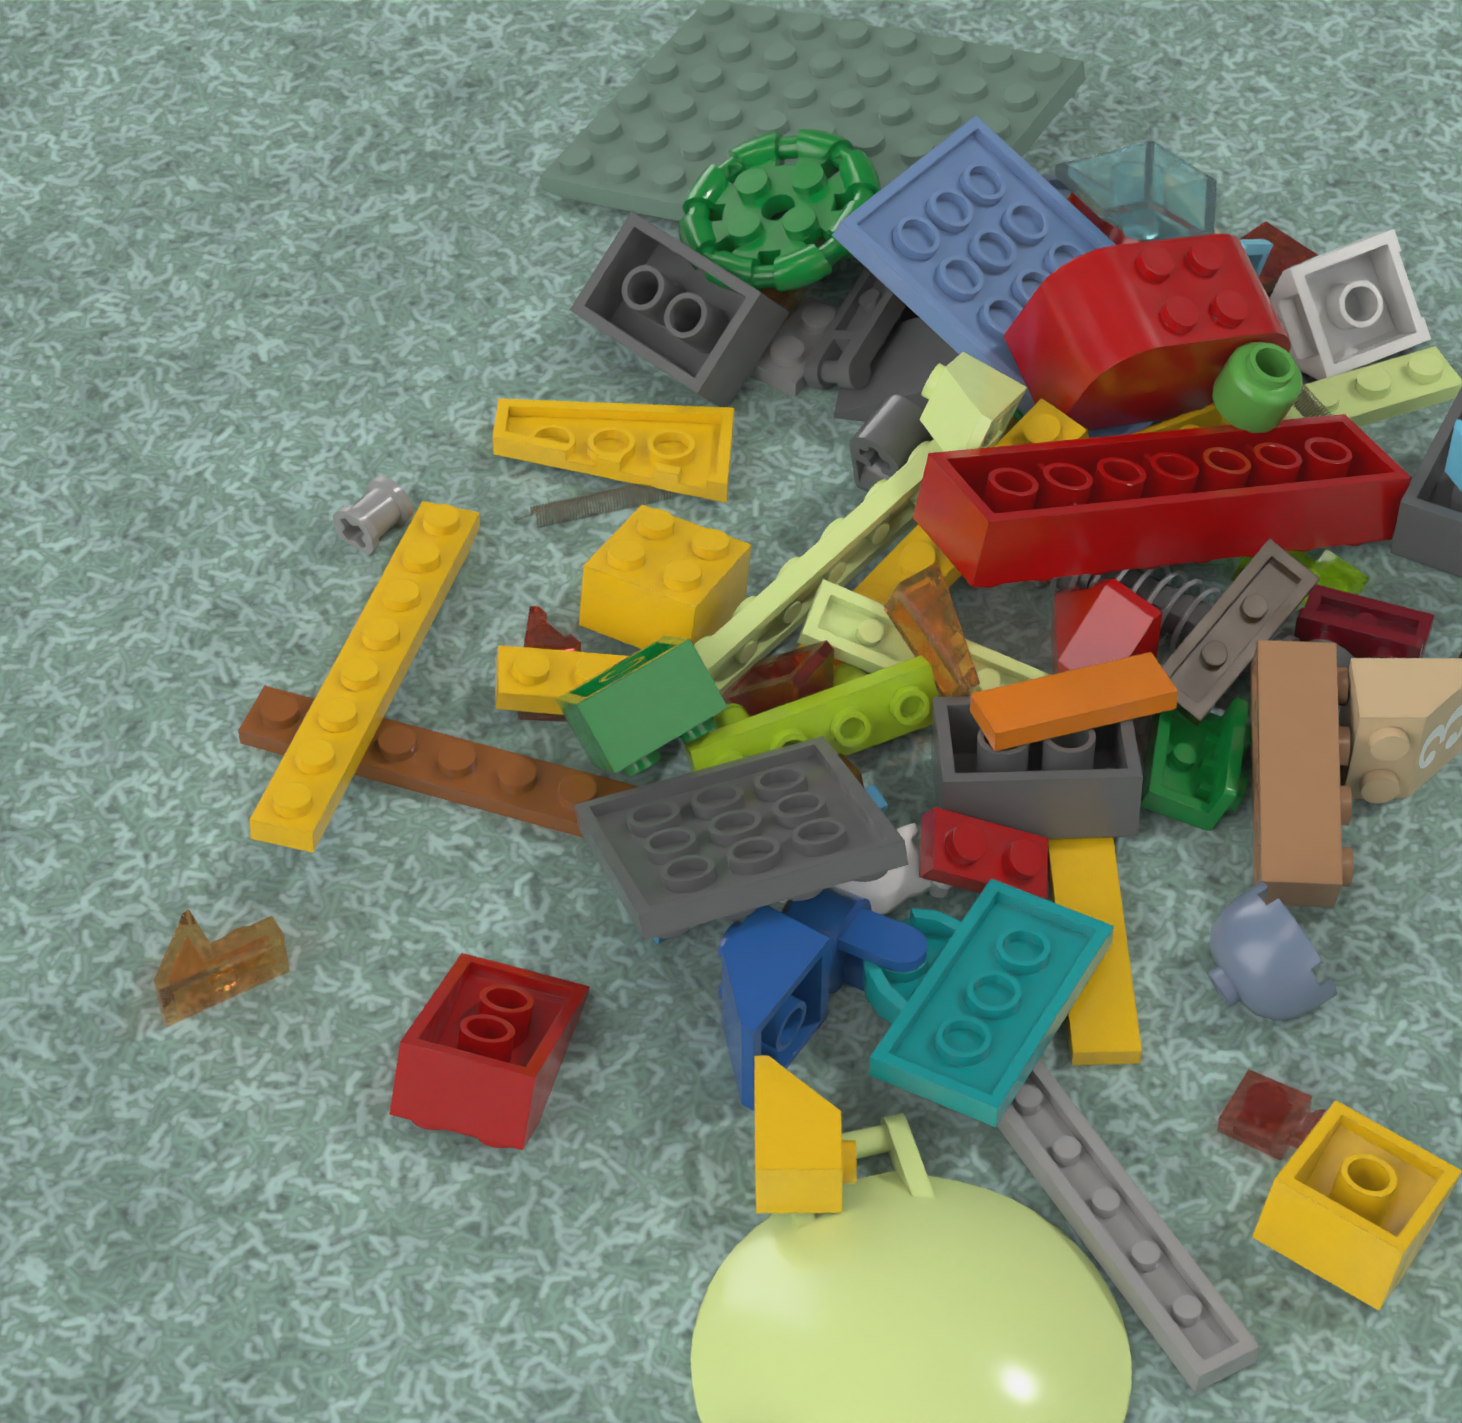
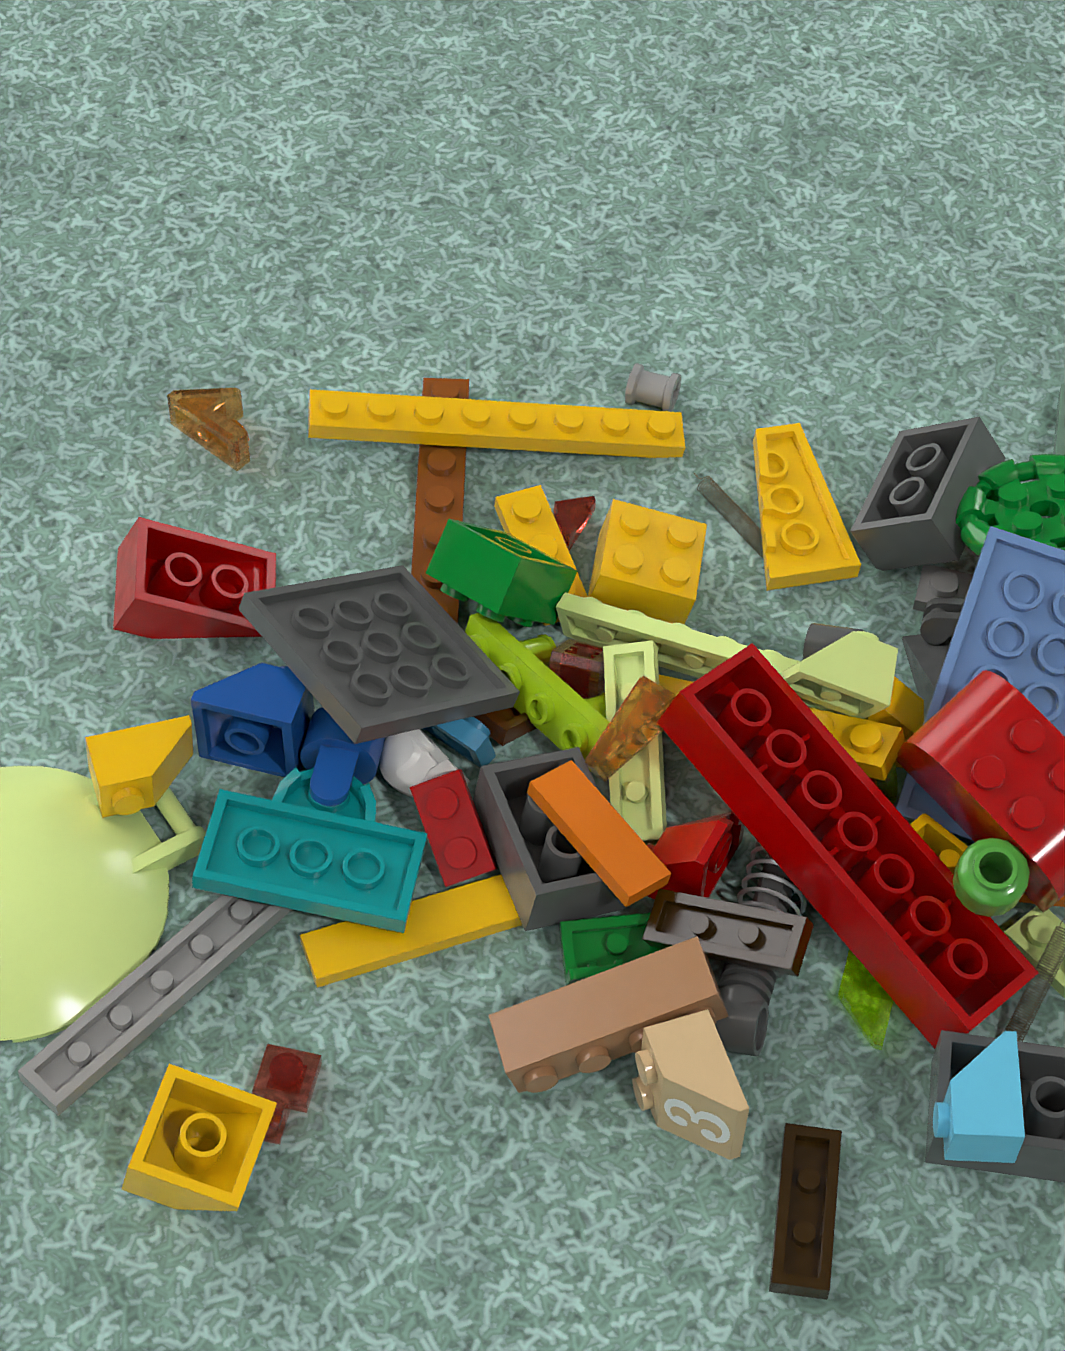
camera: 70 degrees right, 5 degrees up
sand blue cylinder [1207,882,1337,1021] -> none
dark red bracket [1294,584,1435,658] -> none

